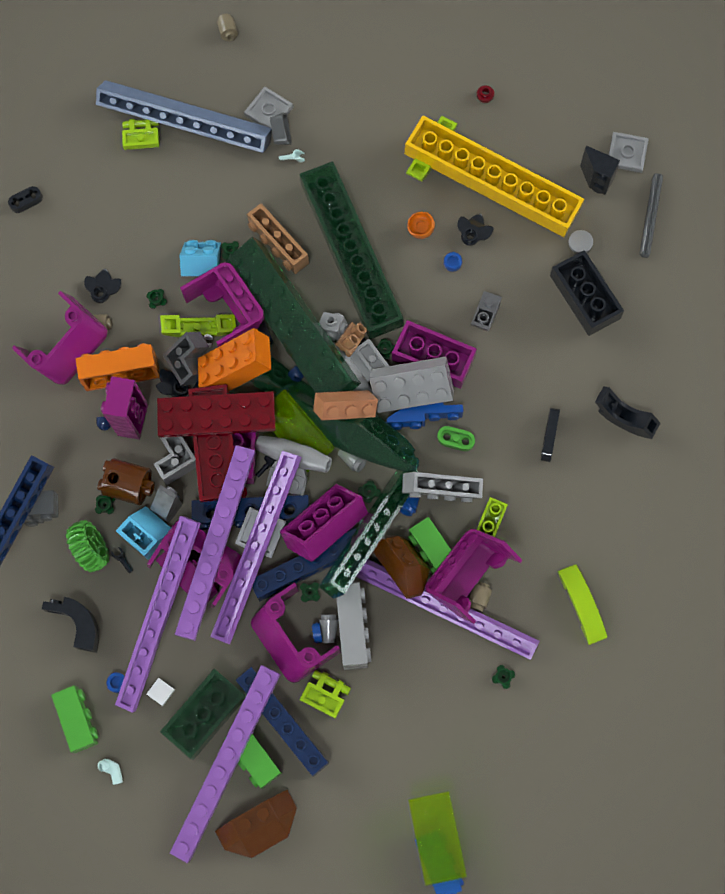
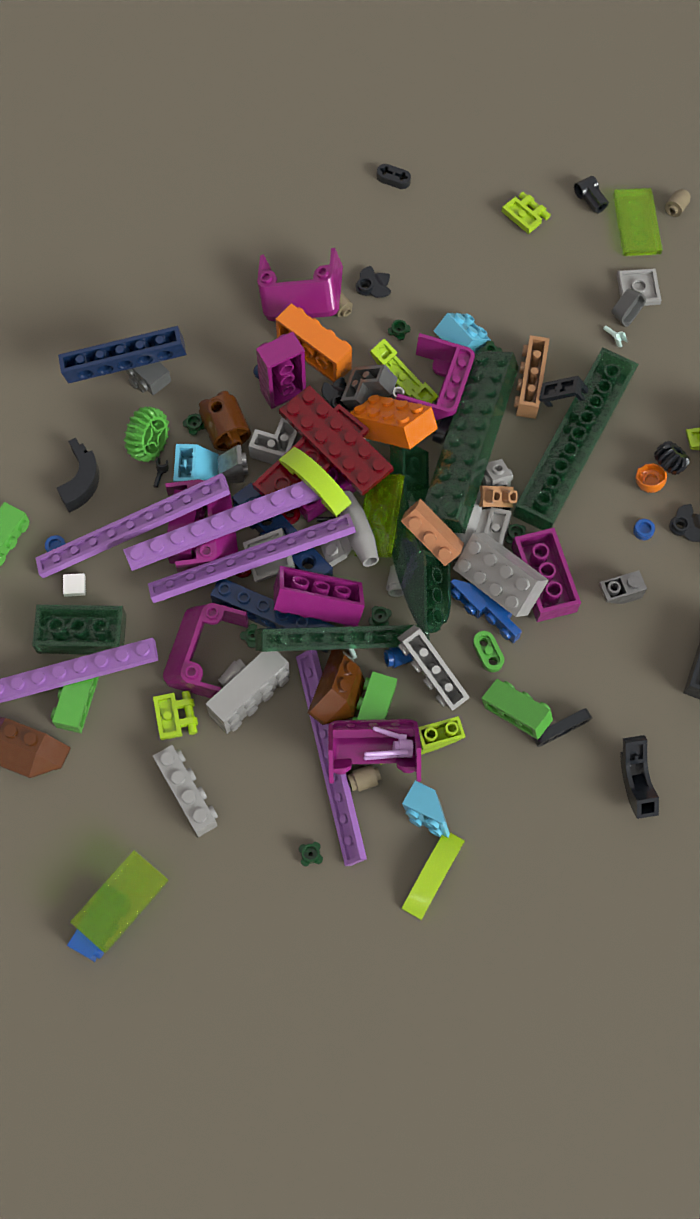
camera: 45 degrees right, 5 degrees down
sand blue brick [96,80,272,153] -> none
dark blue brick [236,667,329,777] -> none
dark blue hinge [288,365,304,382] -> none
blue tile [312,623,323,643] -> none
none -> light grey brick [153,745,218,837]
none -> lime slope [279,447,352,517]
none -> lavender plant [363,726,413,760]
none -> medium azure slope [402,780,450,838]
none -> bright green brick [482,679,553,740]
none -> black hinge [539,376,589,407]
none -> black piece [574,176,609,214]
none -> clear neon green tile [613,188,662,256]
none -> black gear [654,441,690,475]

